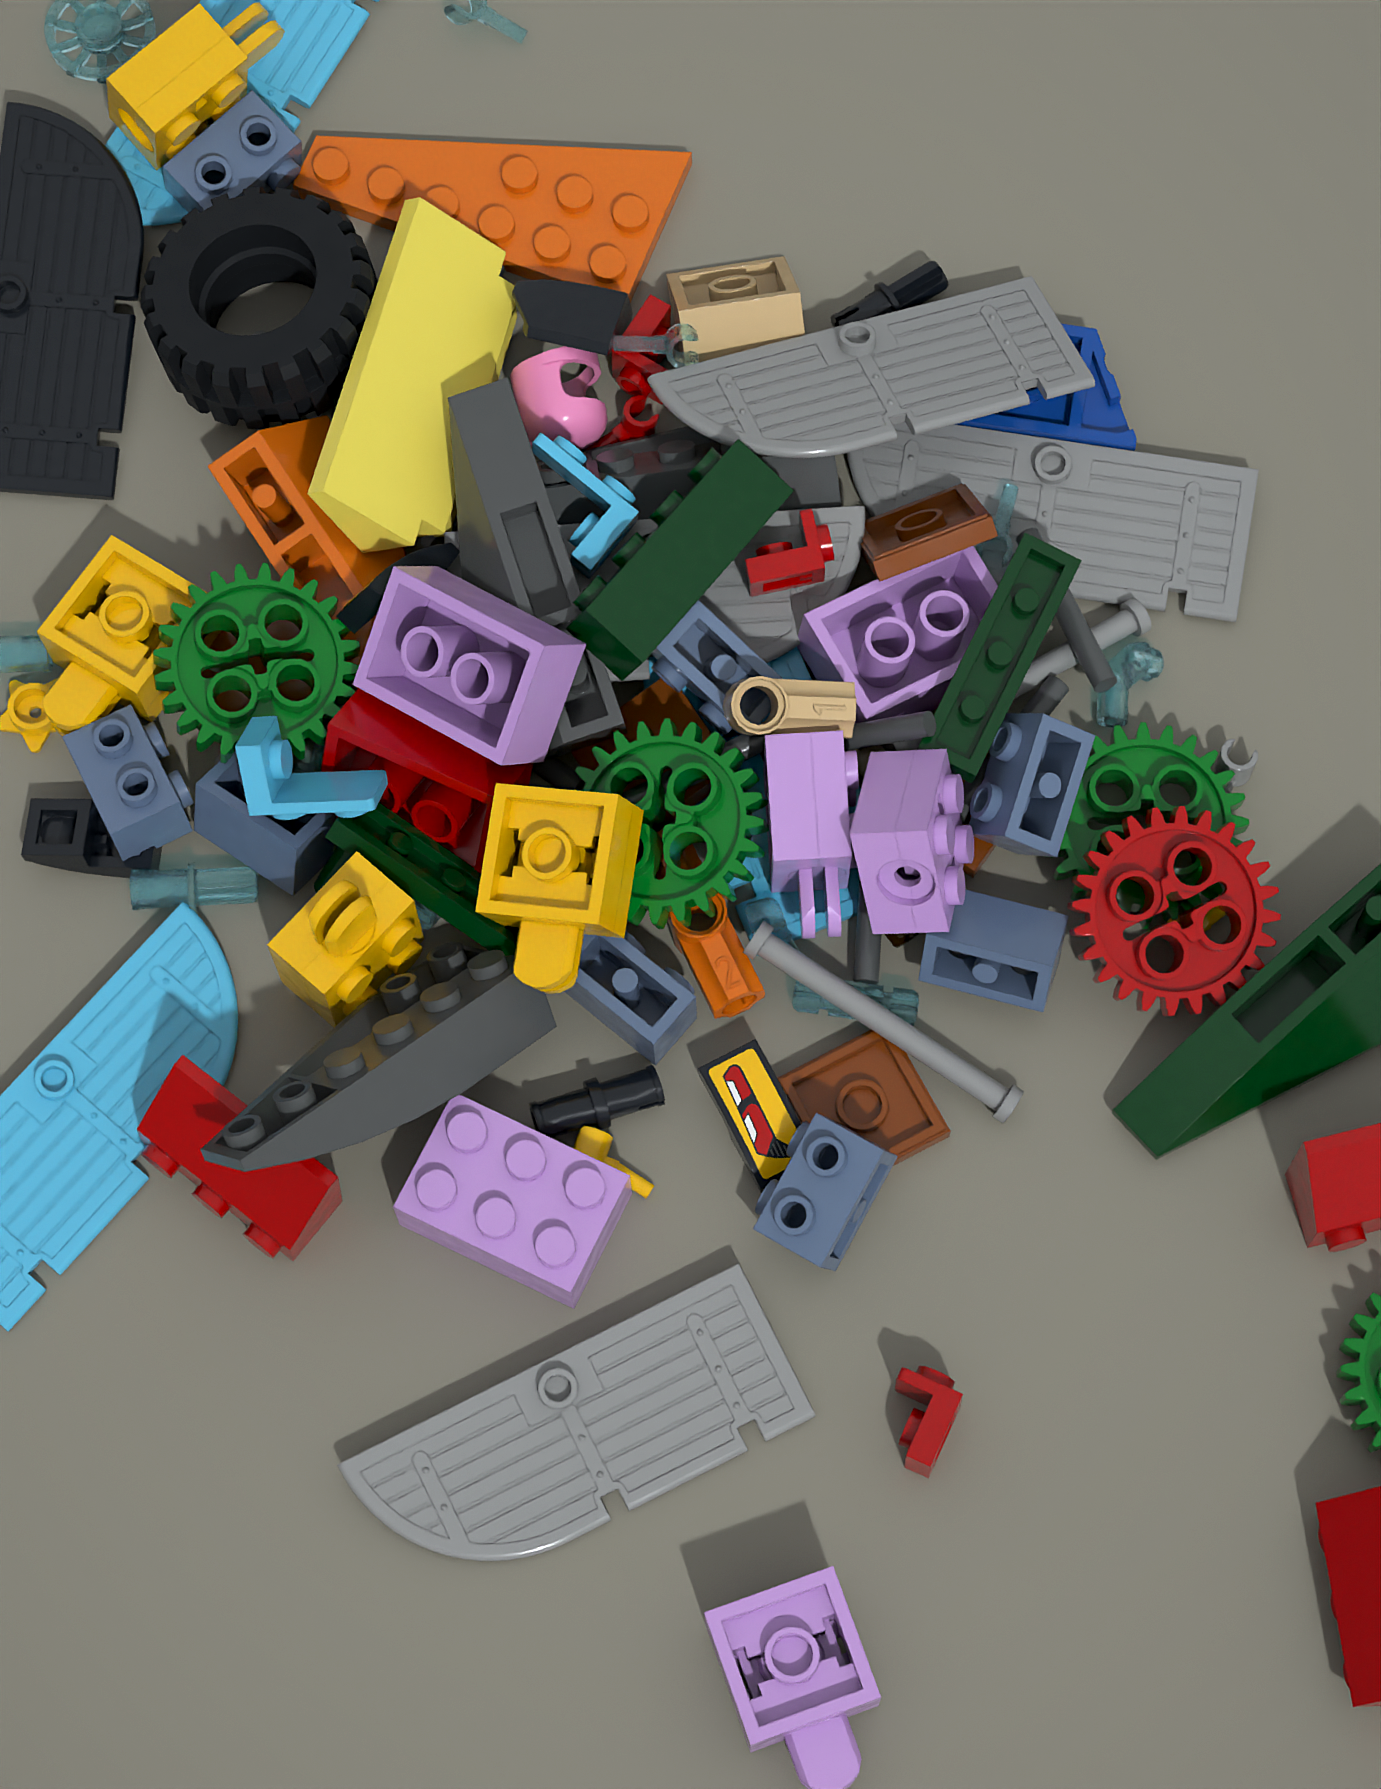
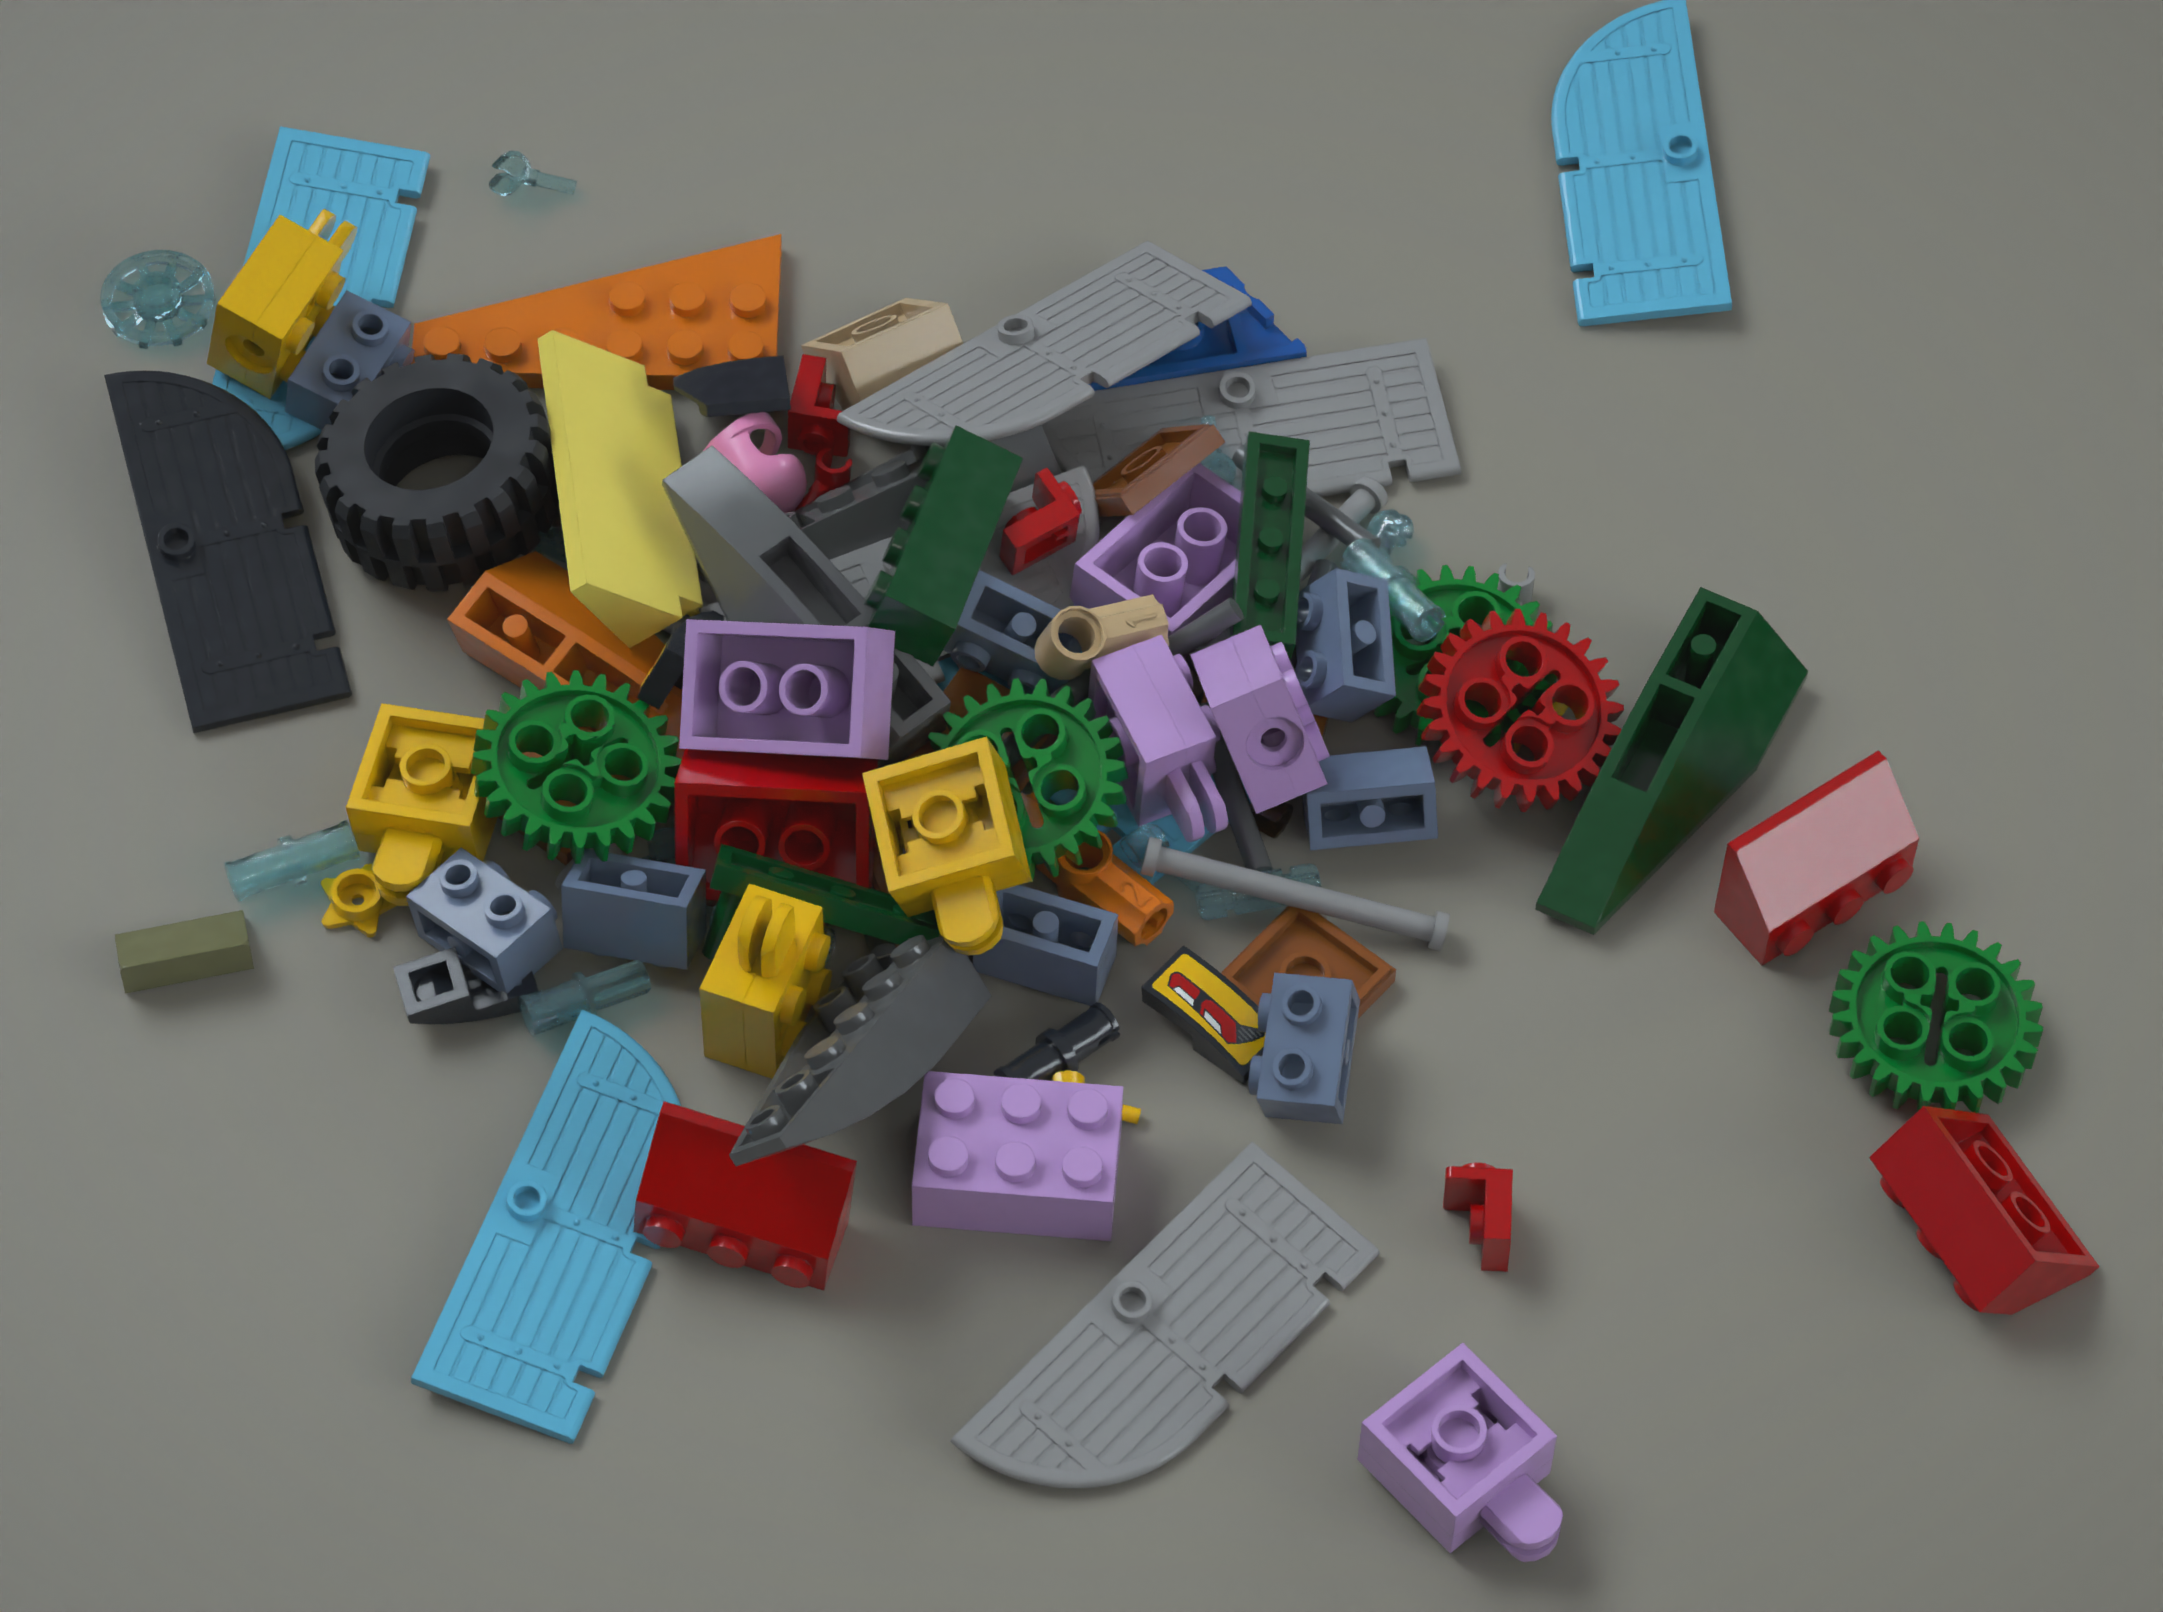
camera: 25 degrees left, 15 degrees down
medium azure bracket [235,716,388,820] -> none
medium azure bracket [532,432,639,580] -> none
clear light blue hand [613,323,699,368] -> none
black axle [830,261,949,327] -> none
none -> clear light blue pin [1341,538,1445,642]

